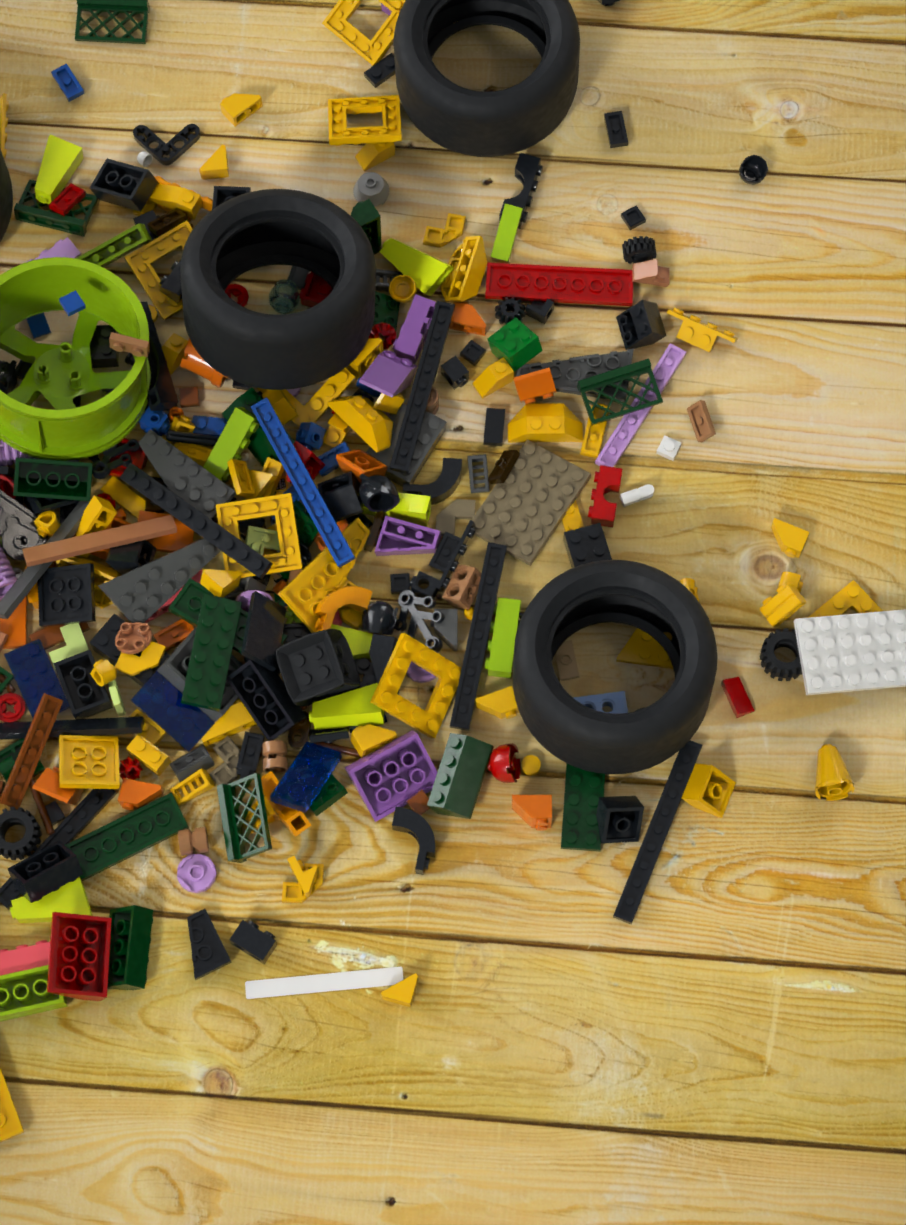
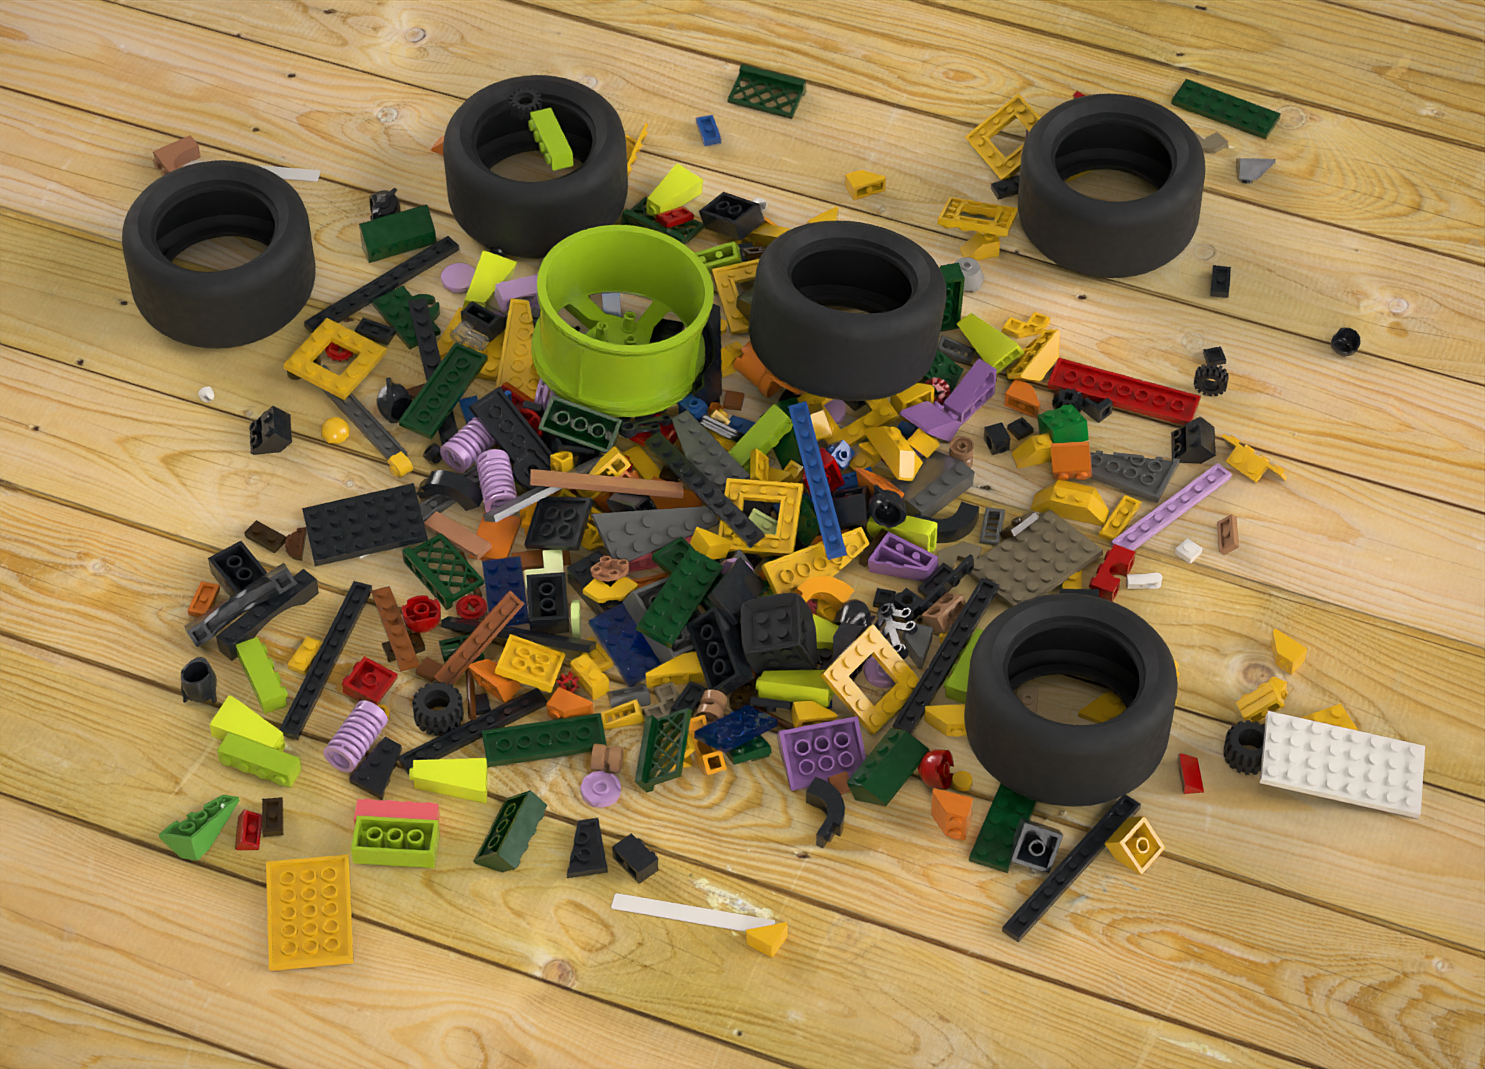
camera: 15 degrees right, 20 degrees down
black brick [8,840,83,903] -> none
red slope [47,912,112,1001] -> none
blue tile [59,290,86,316] -> none
yellow plate [90,659,117,687] -> none
medium nougat plate [109,332,149,357] -> none
black beam [133,124,201,166] -> none
yellow tile [282,863,324,904] -> none
yellow slope [287,856,319,898] -> none
yellow hair [389,275,417,303] -> none
black plate [390,301,455,474] -> none
black tile [483,408,505,446] -> none
lime tile [491,204,523,262] -> none
black arch [499,153,543,229] -> none
dark green fence [577,359,663,425] -> none
nougat slope [632,259,669,287] -> none
yellow cone [815,744,855,801] -> none

